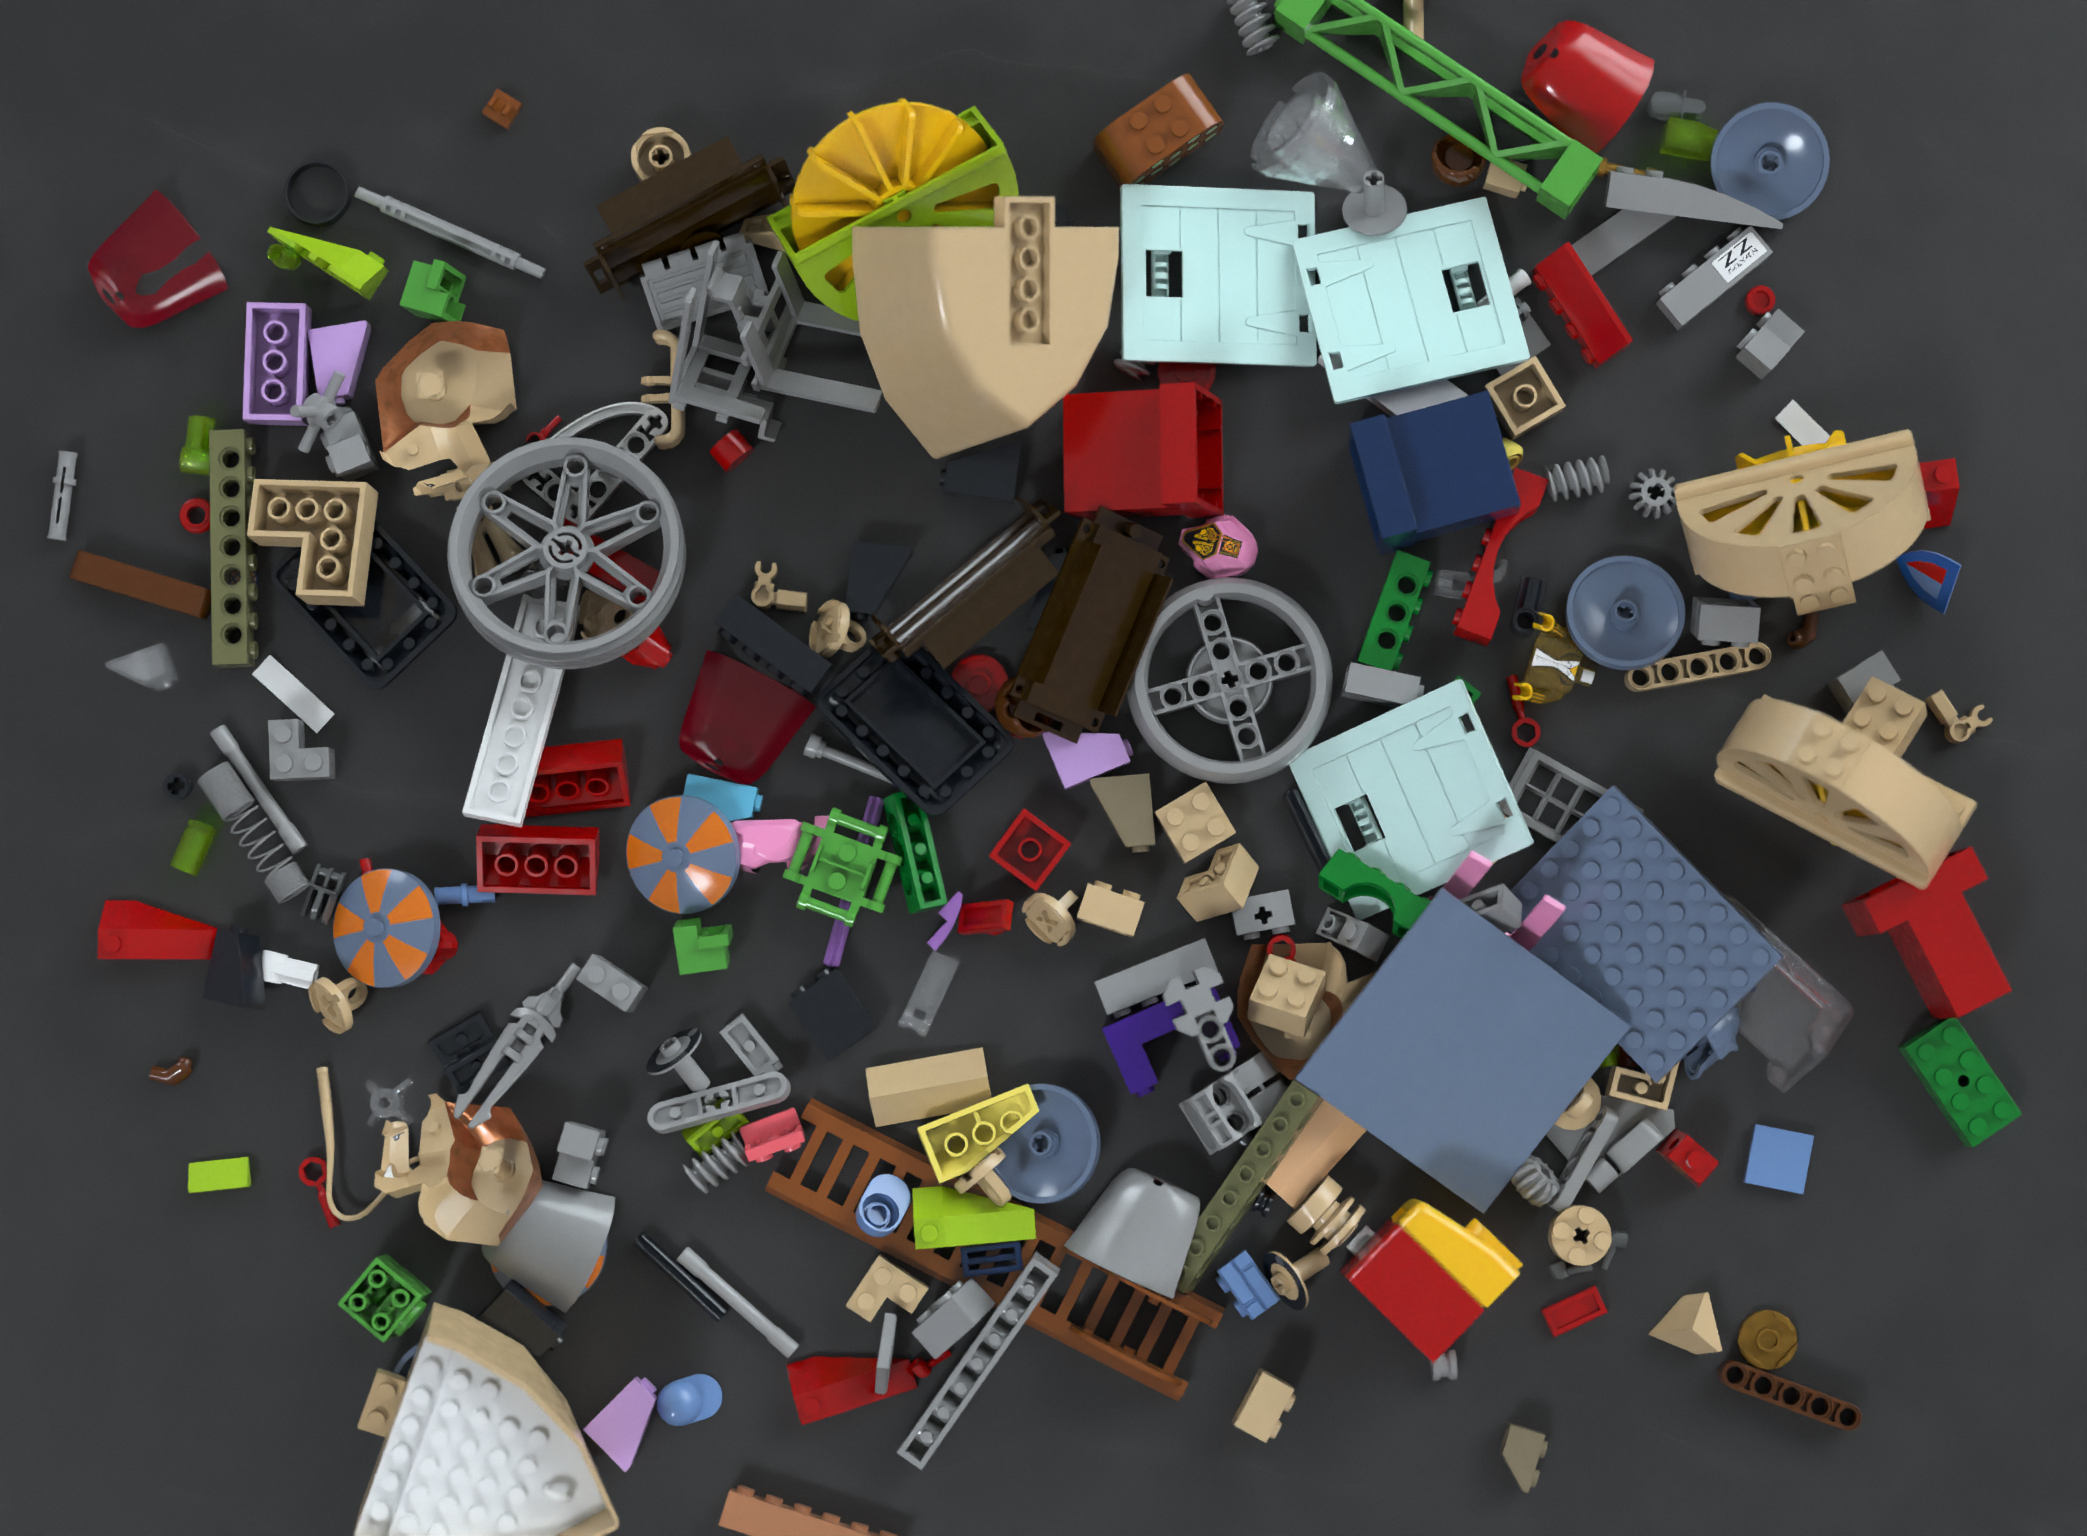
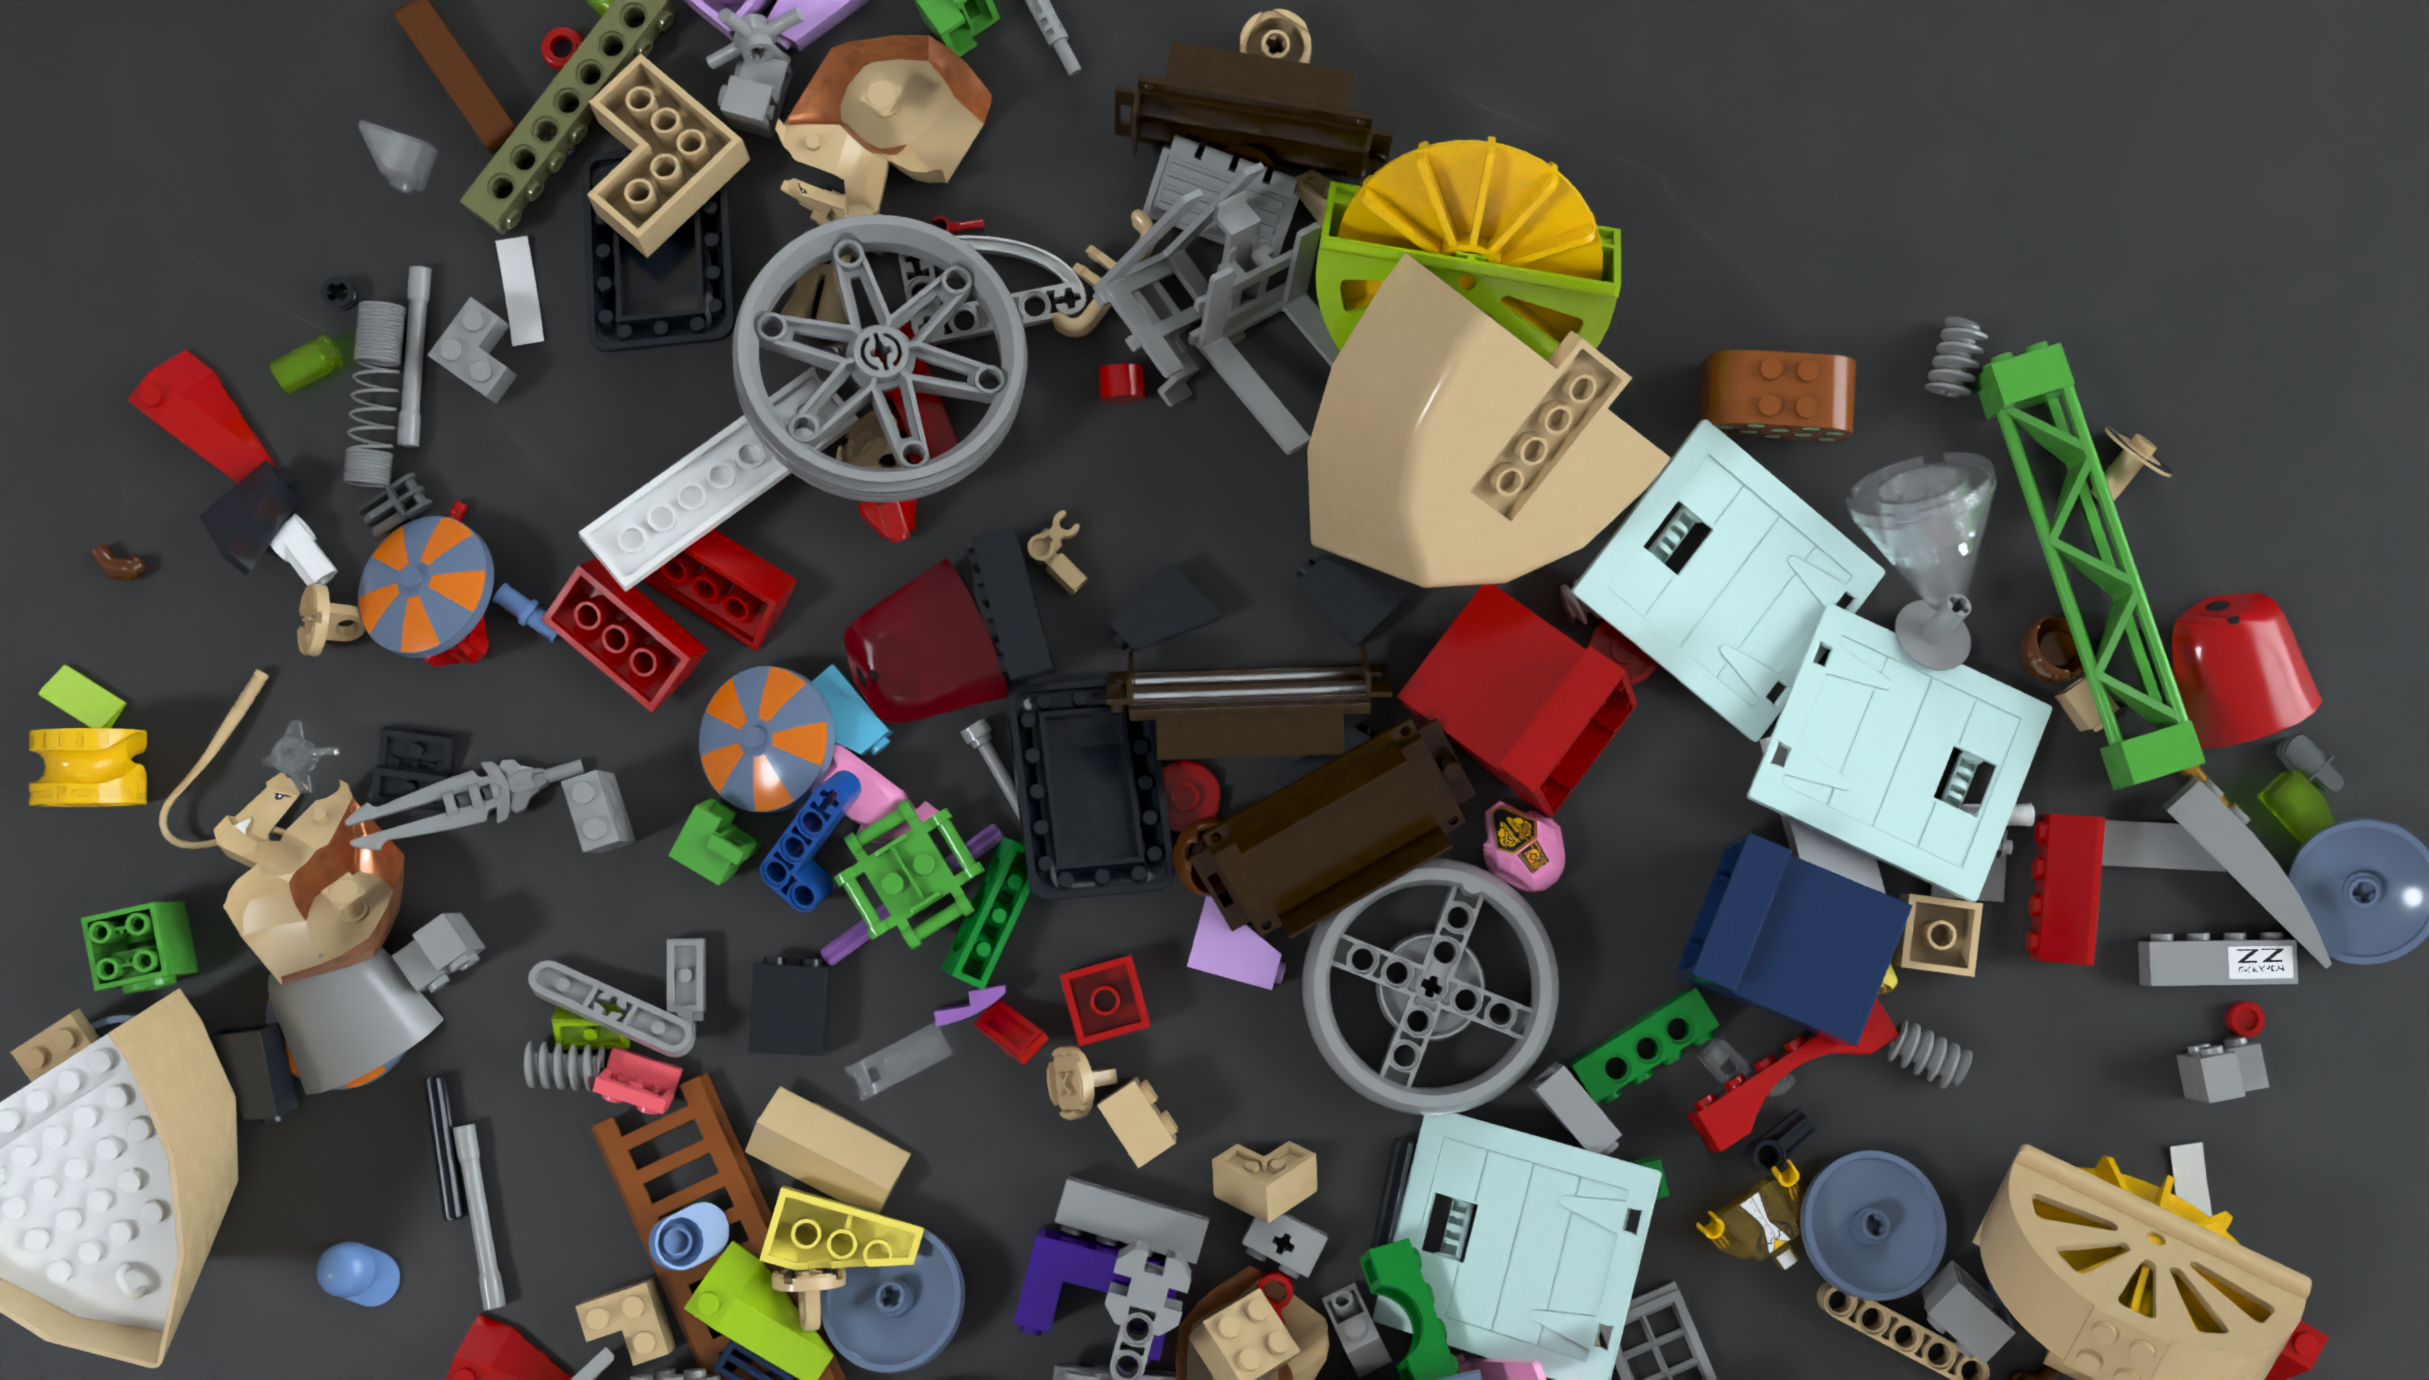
camera: 35 degrees right, 0 degrees up
red piece [298,1156,341,1229] -> none
lavender slope [583,1376,658,1472] -> none
light grey piece [646,1028,711,1093] -> none
tan tile [809,599,867,658] -> none
dark tan slope [1090,773,1155,853] -> none
tan brick [1154,782,1236,864] -> none
red piece [1506,674,1541,748] -> none
light grey gear [1629,468,1677,519] -> none
none -> yellow piece [29,728,147,807]
none -> blue beam [760,770,861,912]

